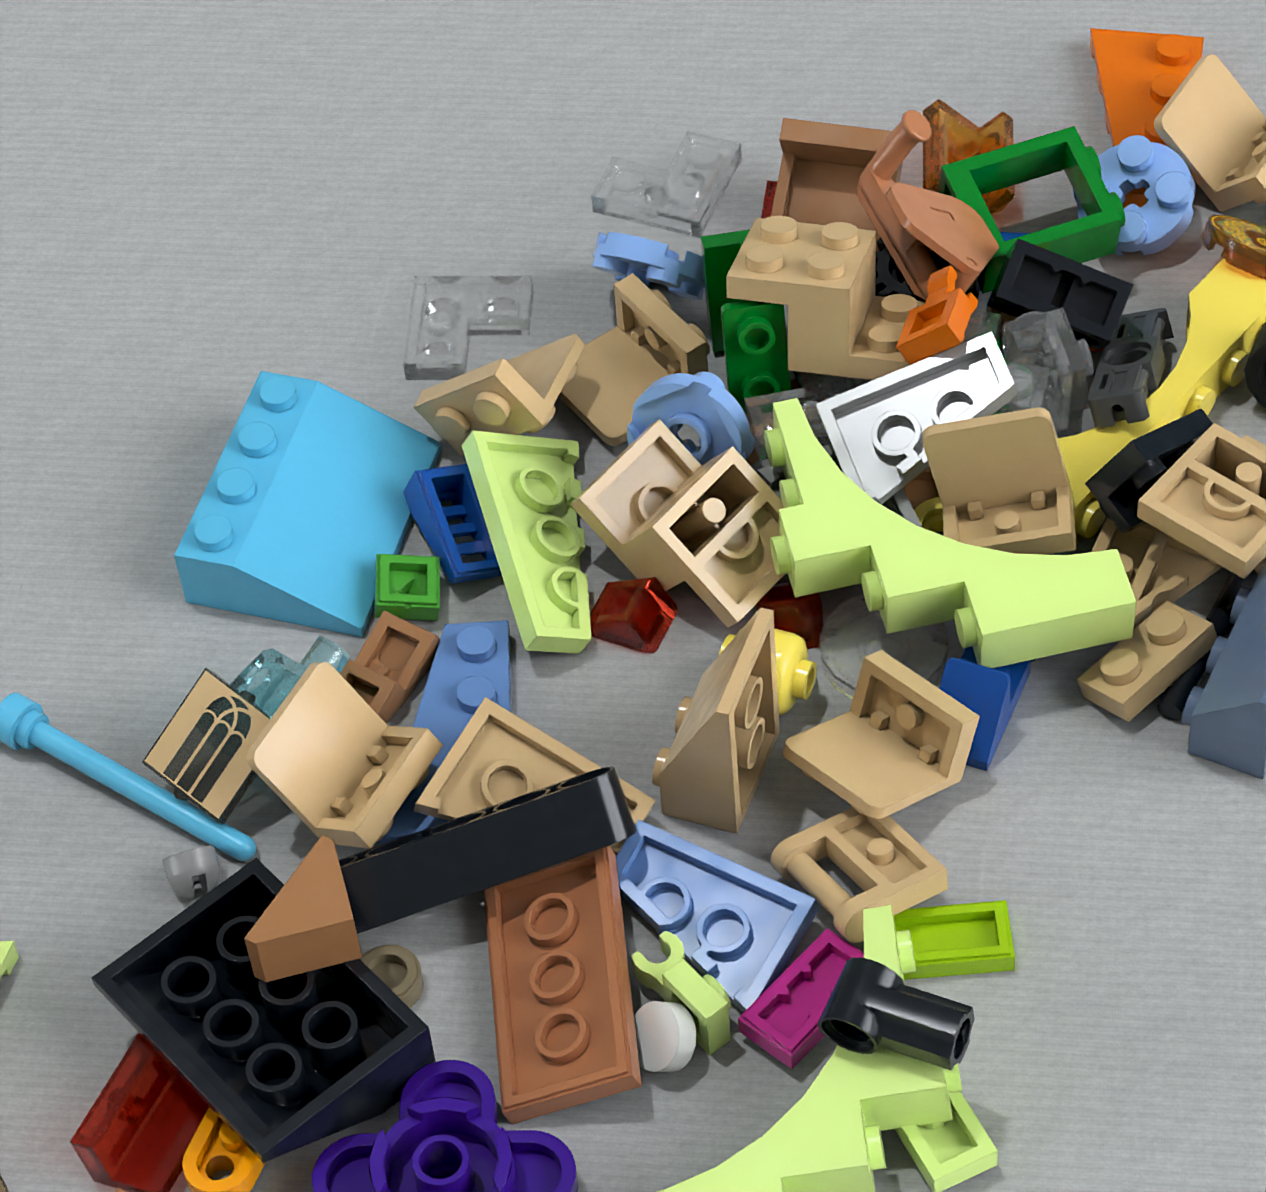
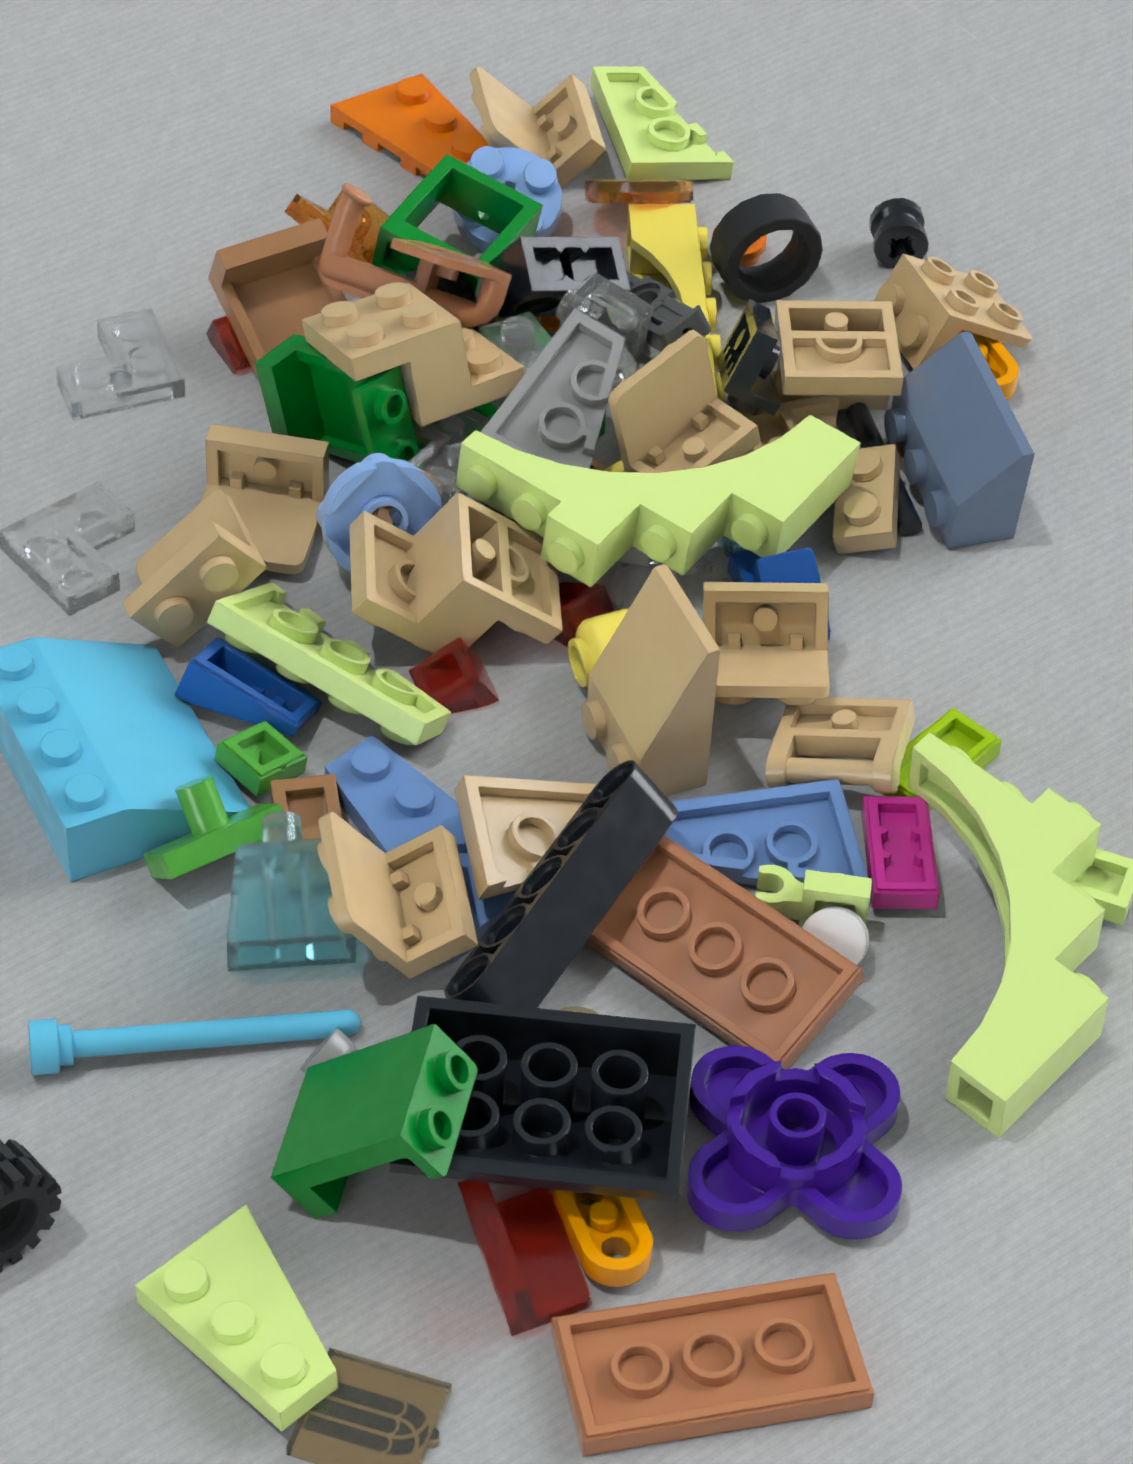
camera: 50 degrees left, 5 degrees down
piece [142,668,272,824] -> none
medium nougat slope [244,835,362,982] -> none
light blue plate [592,232,705,300] -> none
black piece [818,957,975,1071] -> none
orange plate [896,265,979,365] -> none
none -> bright green tile [143,775,289,879]
none -> green panel [270,1024,477,1219]

